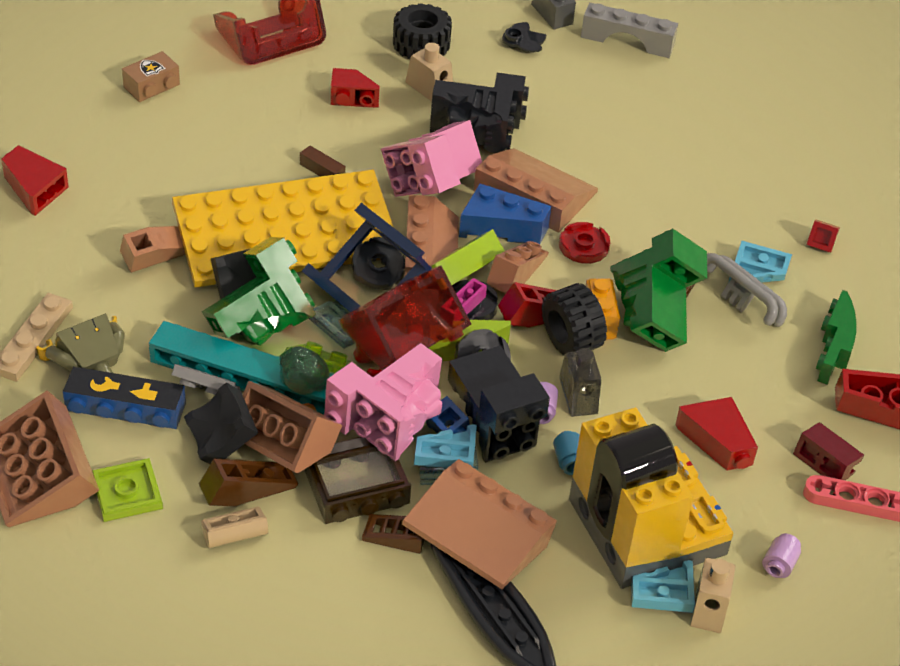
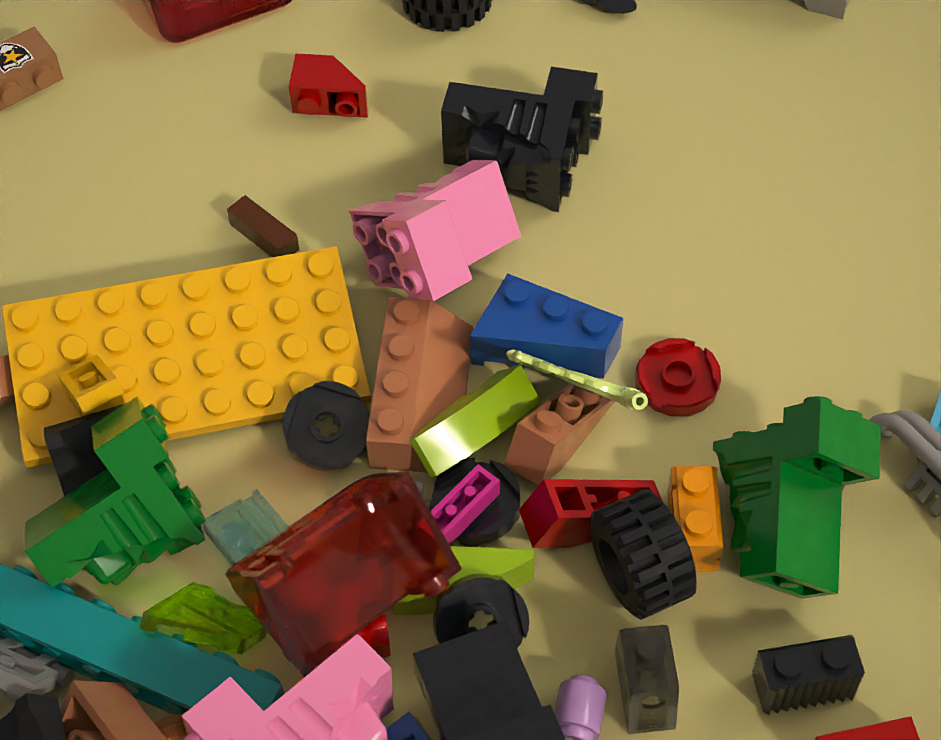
camera: 10 degrees right, 10 degrees up
clear green hair [279,346,331,395] -> none
dark blue piece [302,203,432,326] -> none
tan torso [406,43,453,101] -> none
nougat slope [474,148,598,233] -> none
none -> yellow slope [58,355,125,417]
none -> yellowish green animal [506,349,648,410]
none -> black brick [752,635,865,715]

